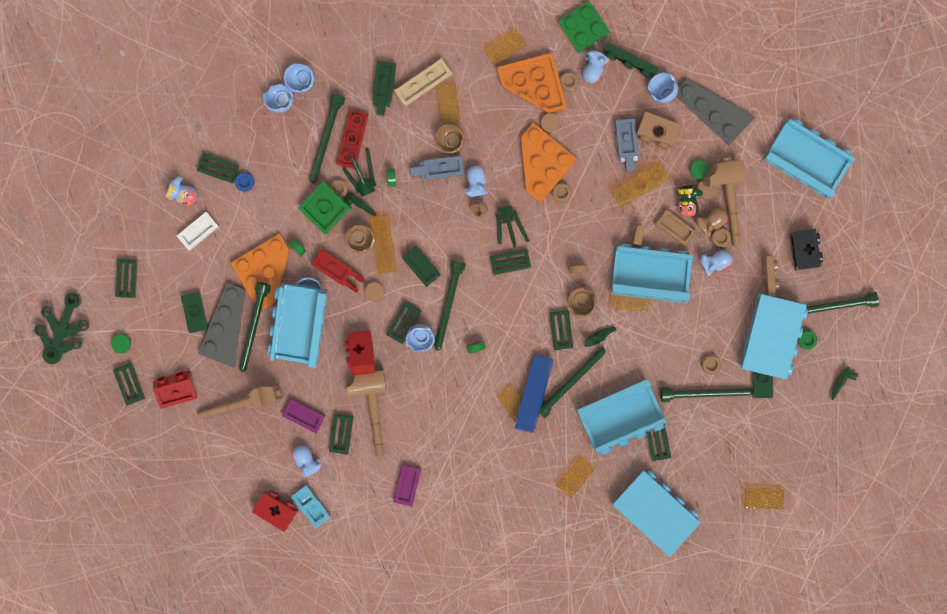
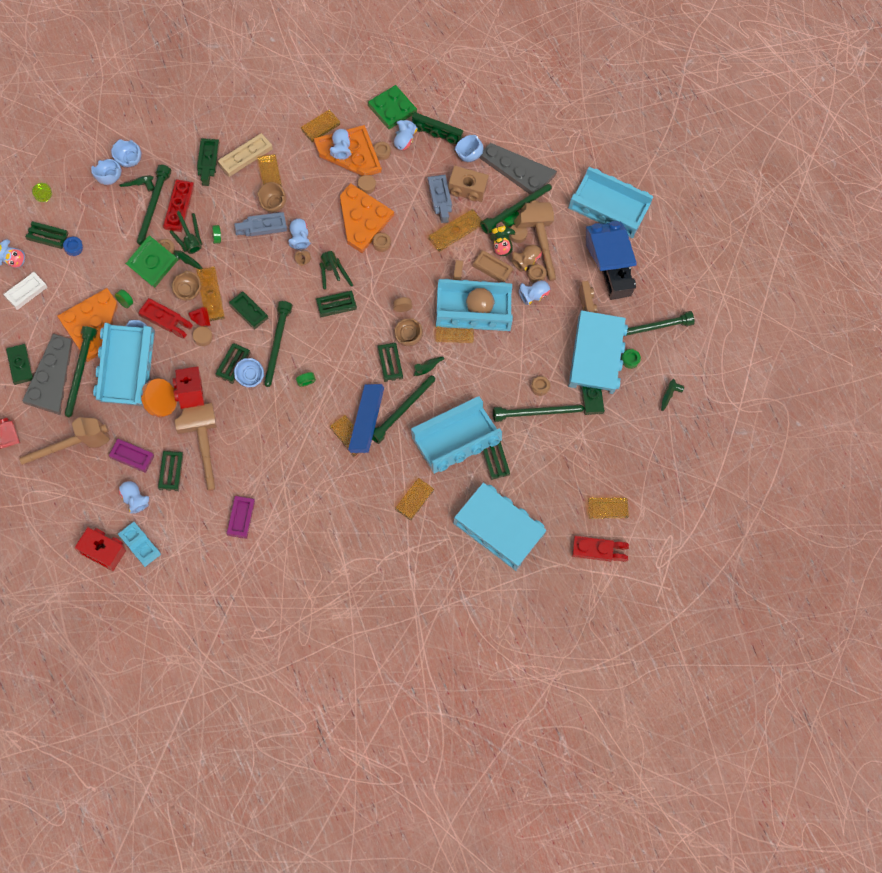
camera: 10 degrees left, 20 degrees down
none -> clear neon green tile [32,183,52,202]
none -> dark green bar [119,175,154,192]
none -> orange tile [141,378,177,418]
none -> red tile [188,307,211,327]
none -> light blue animal [330,129,351,159]
none -> medium nougat hair [466,288,495,313]
none -> dark green piece [480,184,552,234]
none -> red hinge [572,536,629,562]
none -> blue slope [586,221,636,271]

